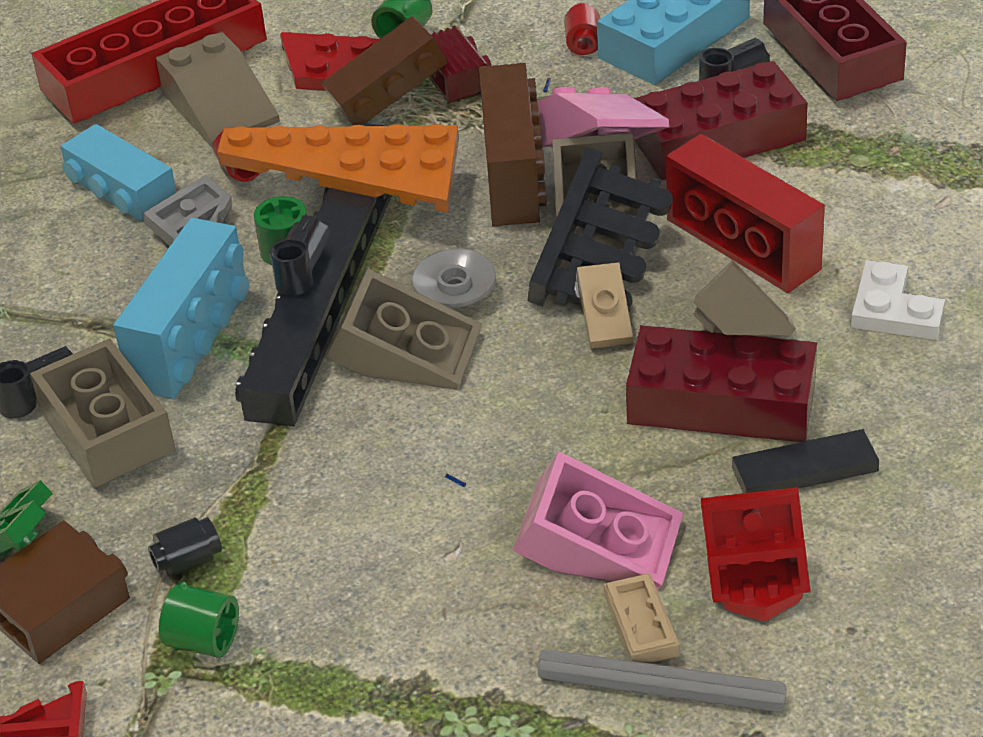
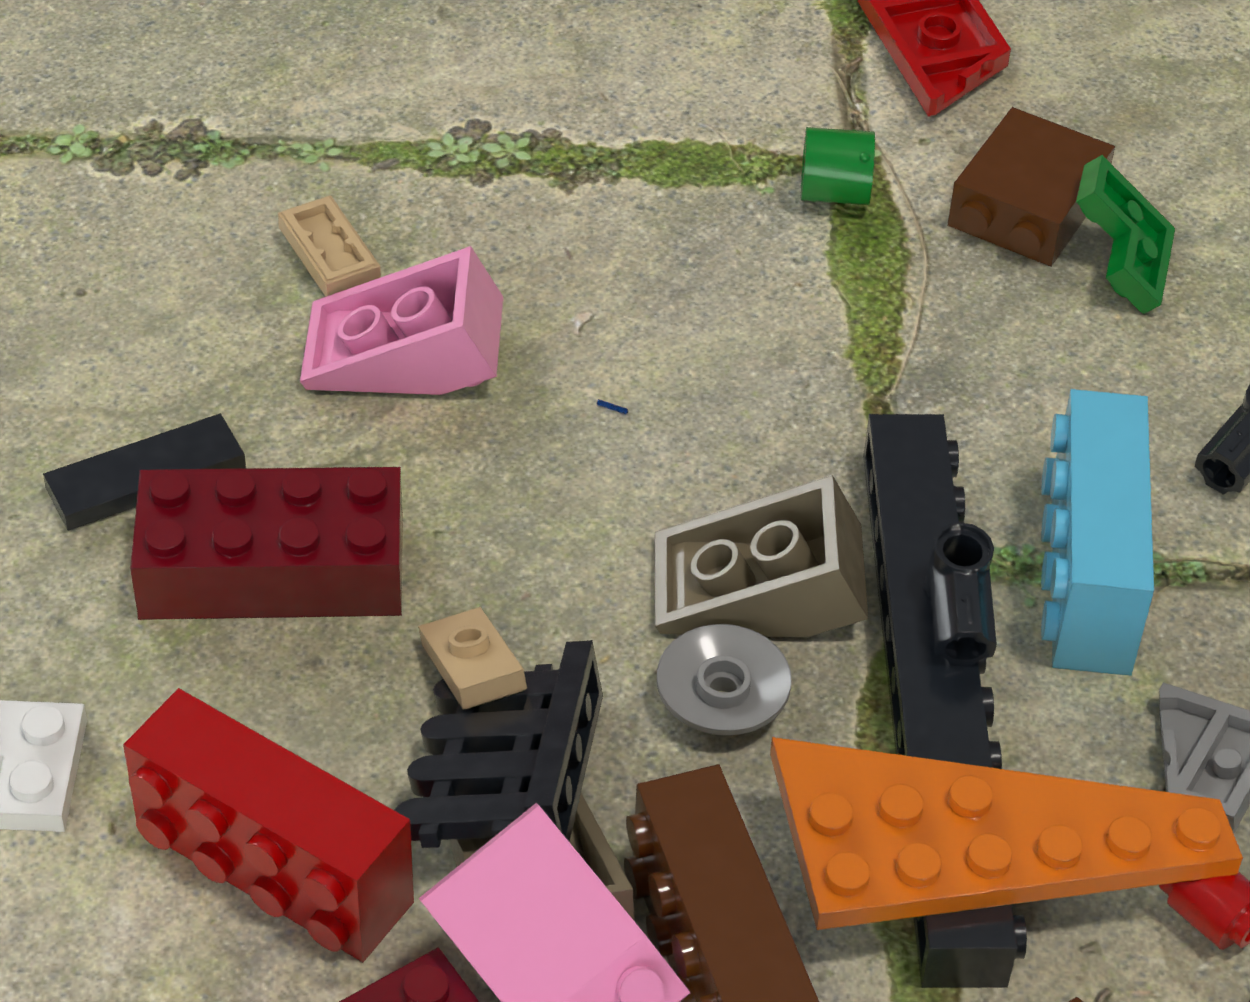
camera: 160 degrees right, 5 degrees up
dark tan brick [30,338,176,488] -> none
black brick [148,517,222,578] -> none
green piece [254,196,307,266] -> none
light grey axle [537,649,787,712] -> none
dark tan slope [693,260,796,336] -> none
red piece [701,487,811,623] -> none

